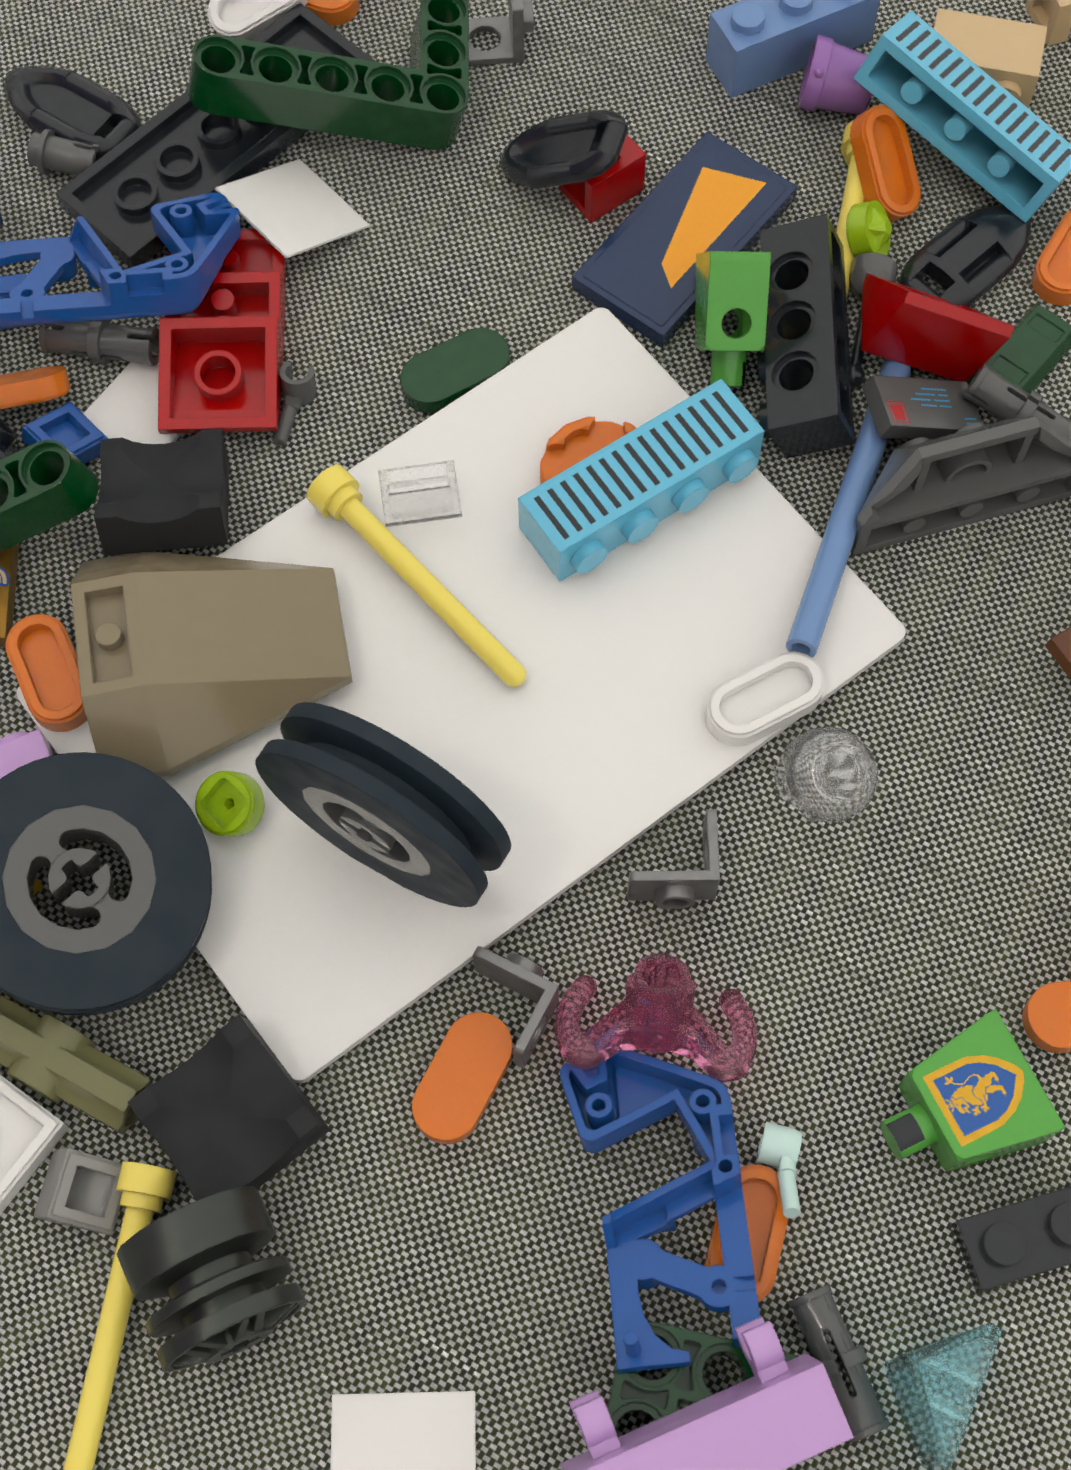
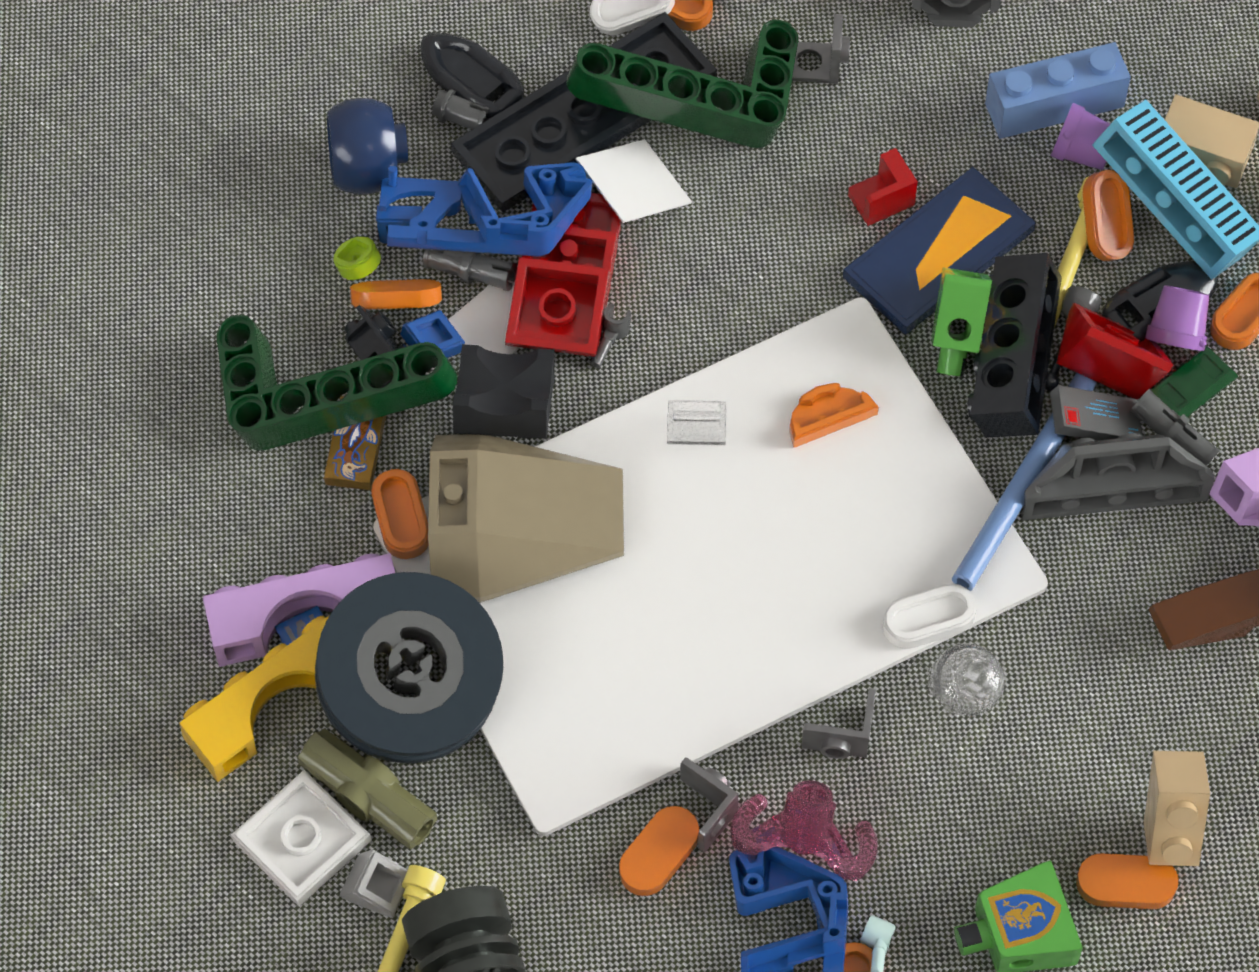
camera: 10 degrees right, 5 degrees down
black brick [127,1015,331,1201] -> none
lime tile [195,771,264,837] -> none
black wheel [255,702,511,907] -> none
light yellow piece [306,464,526,687] -> none
dark green tile [400,328,510,413] -> none
black piece [499,110,629,189] -> none
medium azure brick [518,379,764,582] -> none
lime tile [846,200,892,257] -> none
none -> medium lavender piece [1145,285,1209,351]

